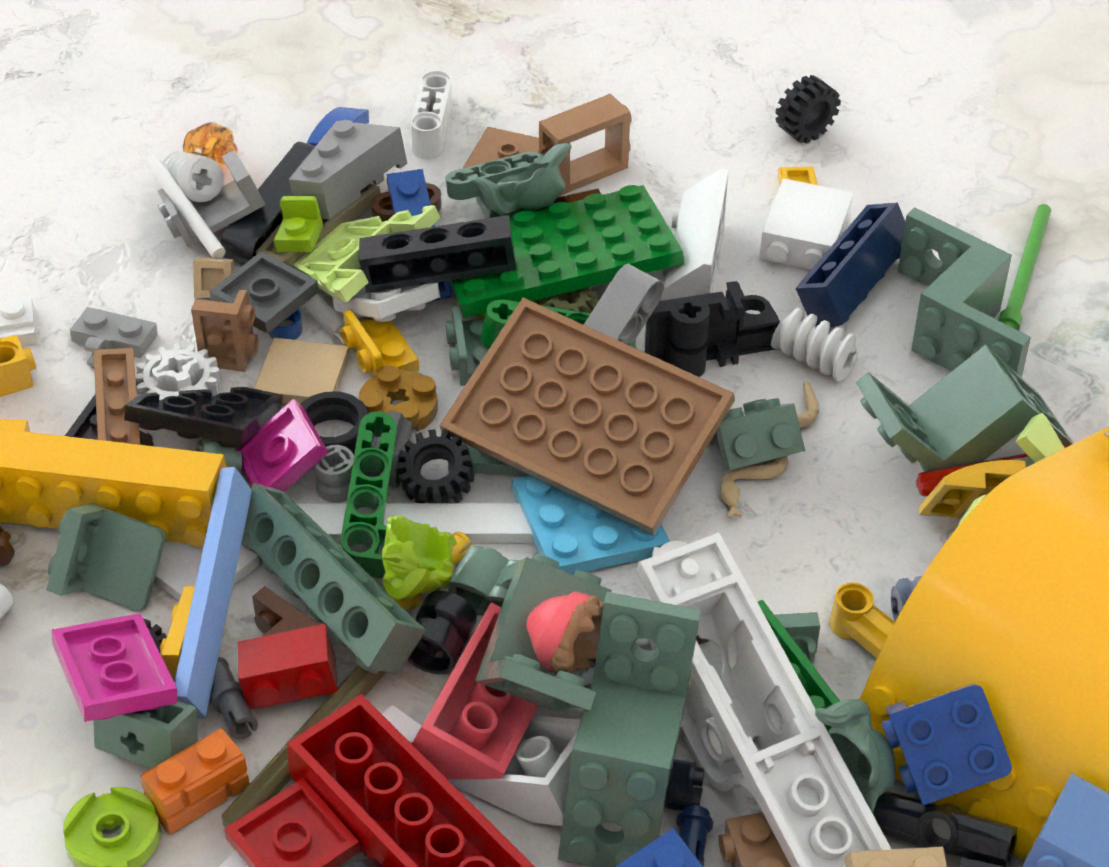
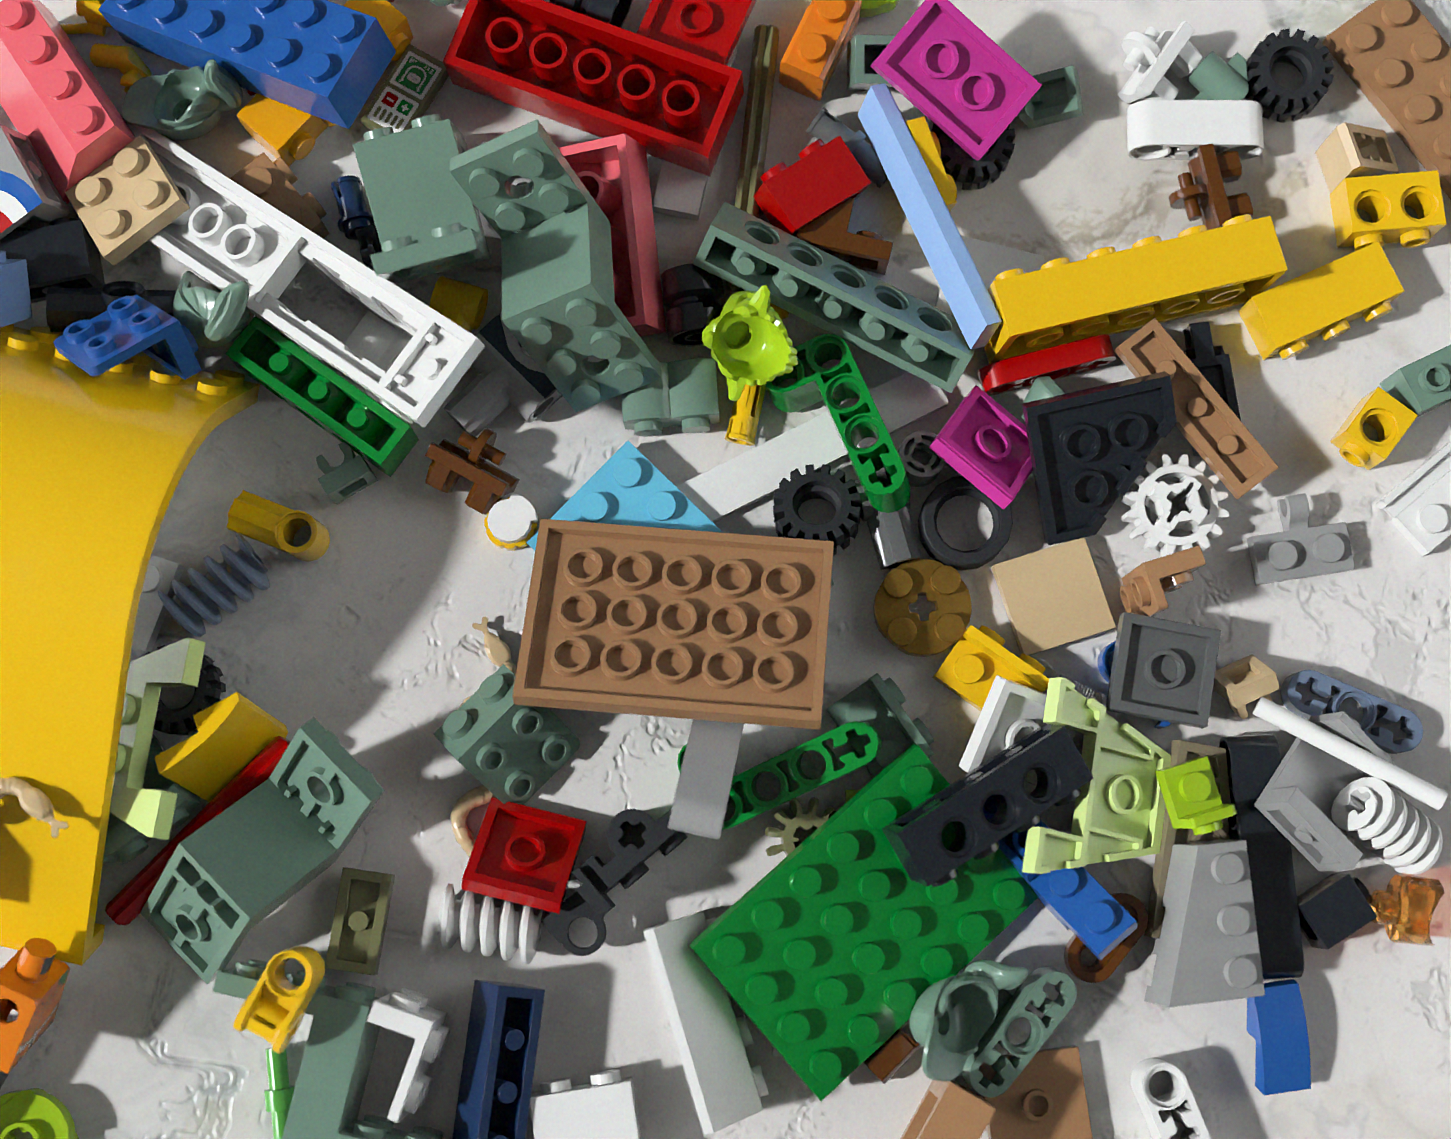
camera: 150 degrees right, 35 degrees up
sand green bracket [46,503,166,611] -> none
hair [526,591,604,674] -> none
none -> yellow piece [233,946,325,1054]
none -> olive plate [325,867,395,975]
none -> white bracket [367,988,451,1123]
none -> red plate [462,797,587,914]
none -> sand green bracket [1017,65,1084,129]
none -> sand blue beam [1280,670,1423,754]
none -> black brick [1297,874,1378,949]

